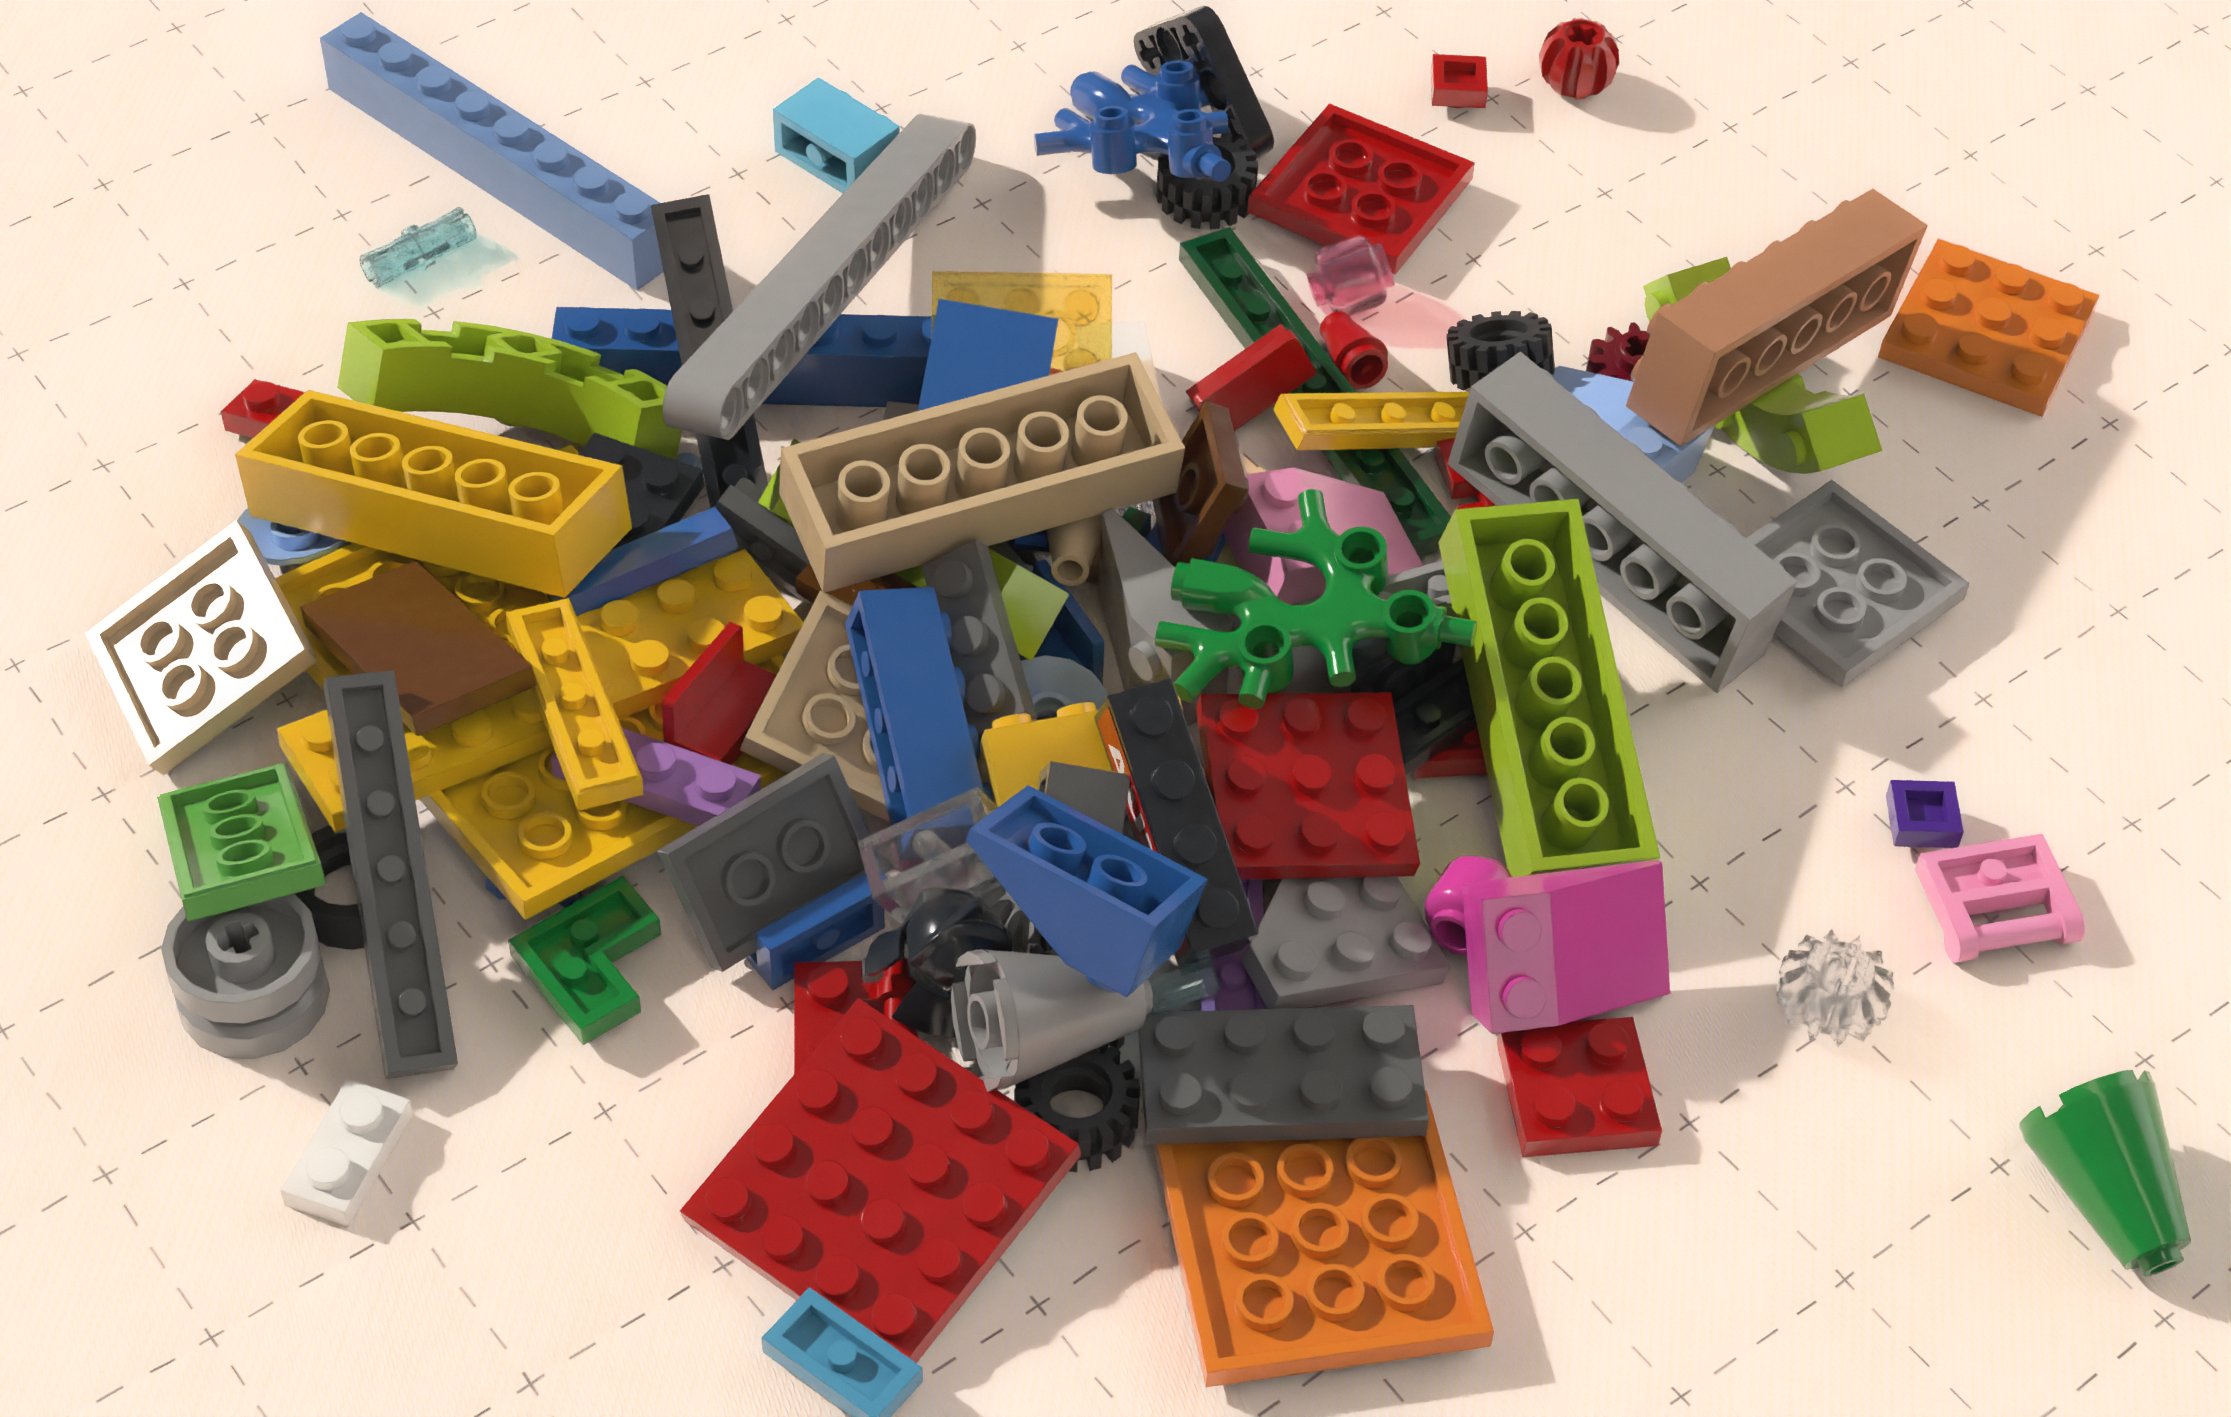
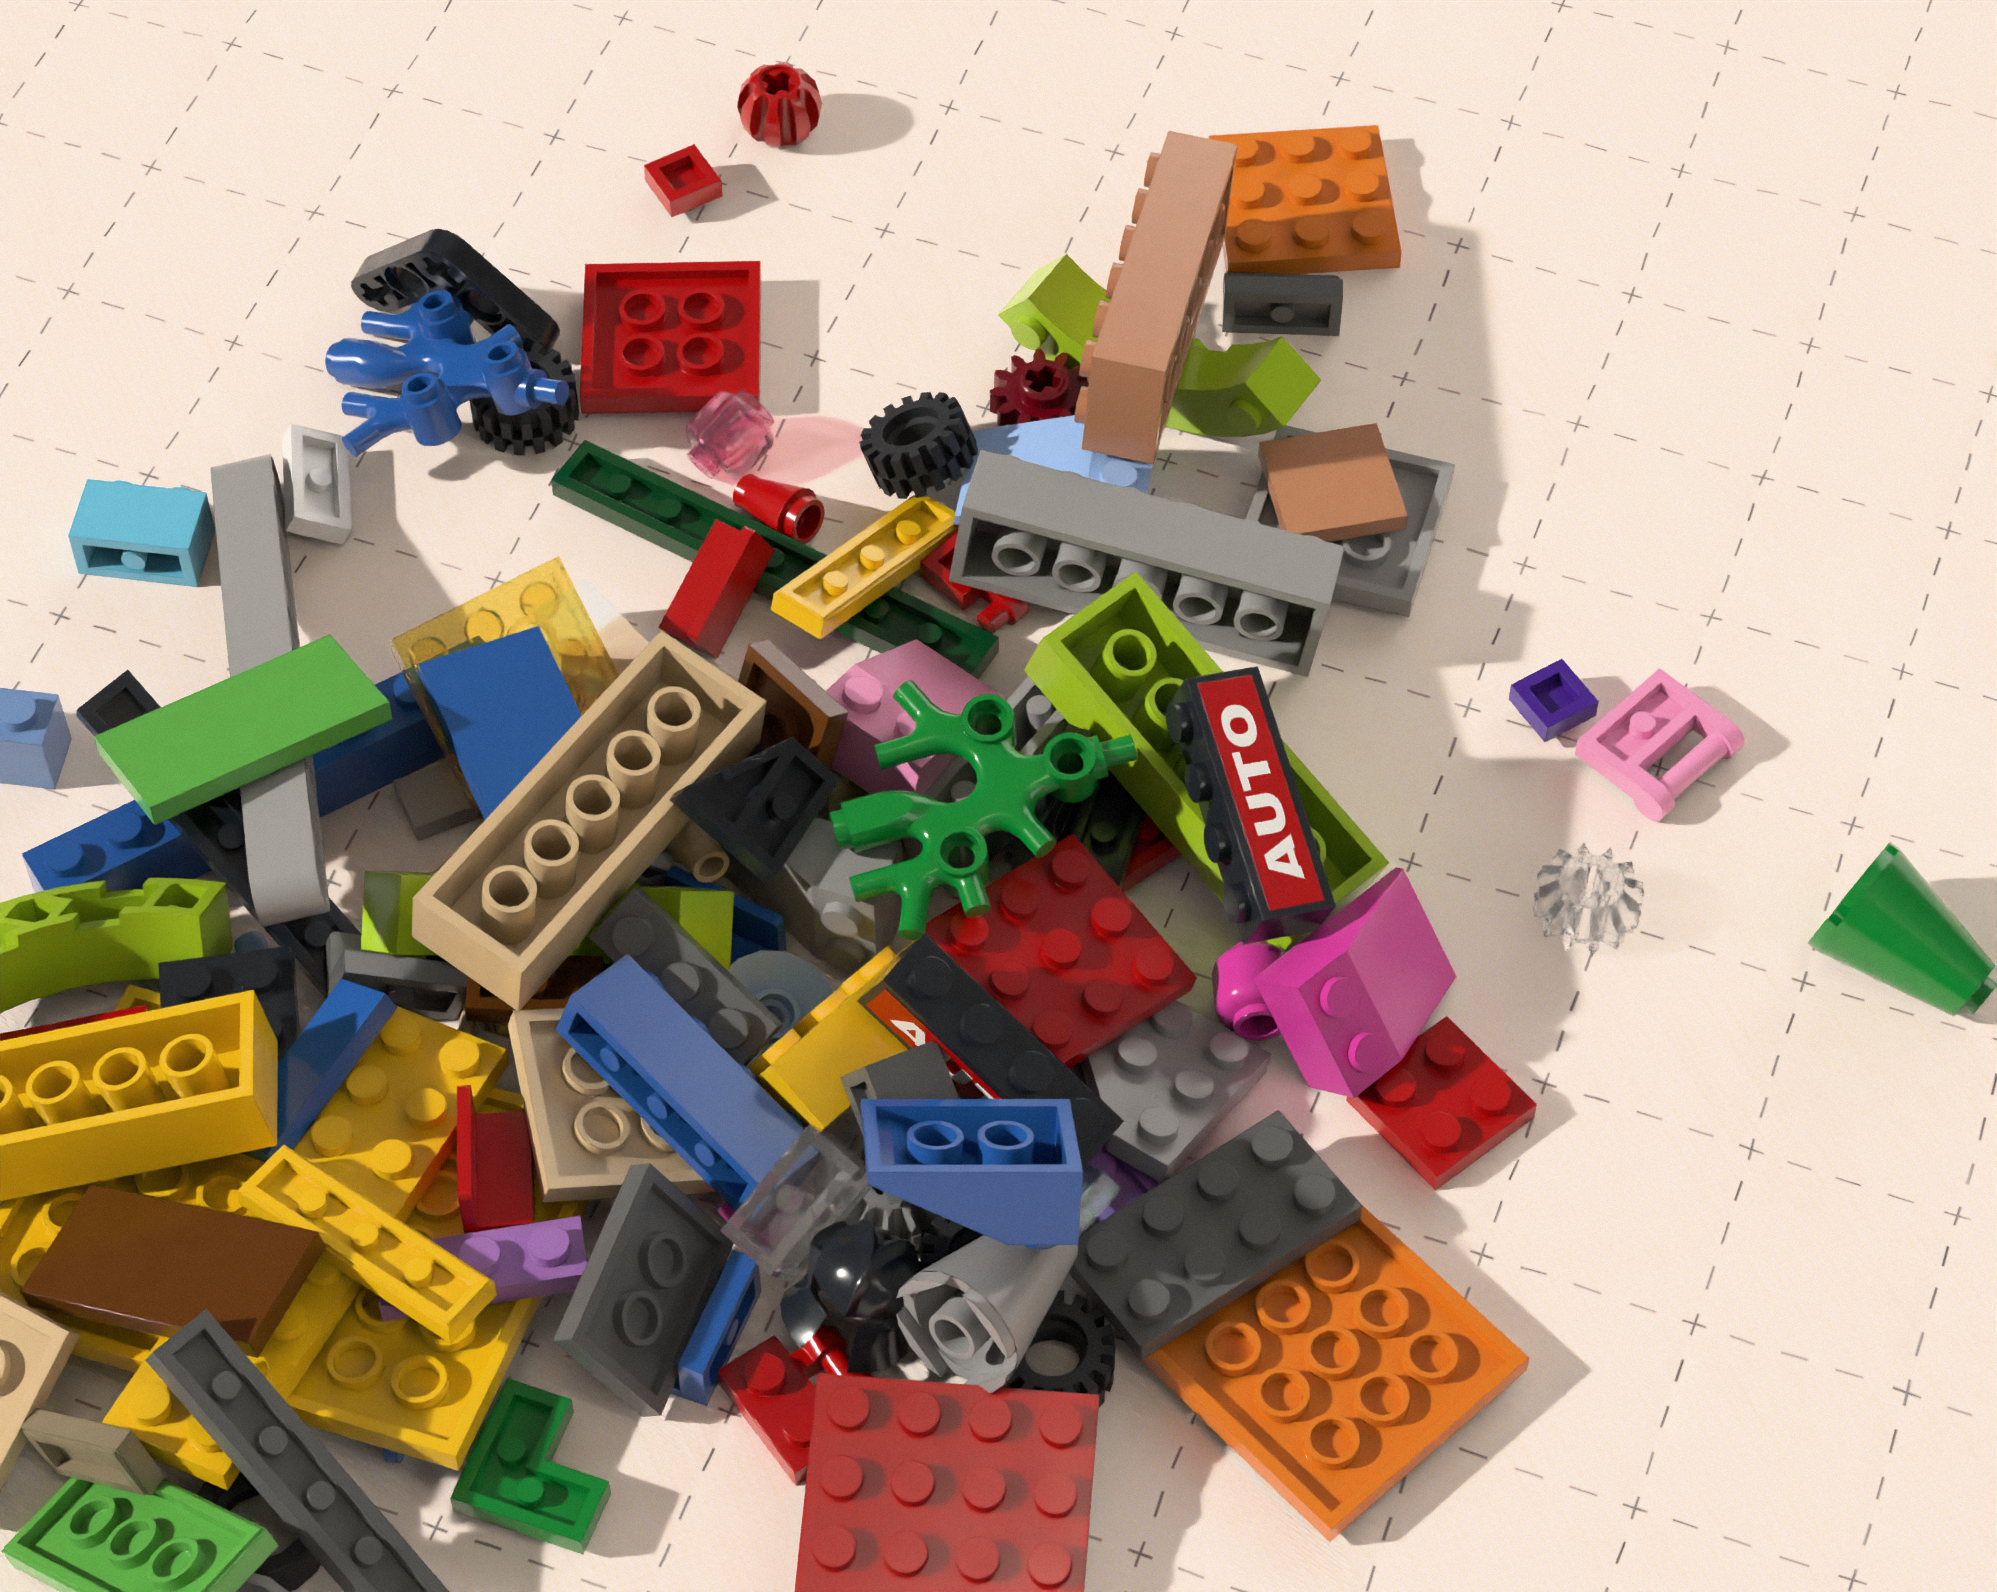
camera: 30 degrees left, 5 degrees up
none -> dark tan tile [21,1408,166,1496]
none -> bright green tile [94,634,393,825]
none -> white plate [282,423,352,545]
none -> black wing [670,737,840,882]
none -> brick [1166,666,1336,945]
none -> dark grey panel [1222,272,1343,336]
none -> nougat tile [1258,423,1408,542]

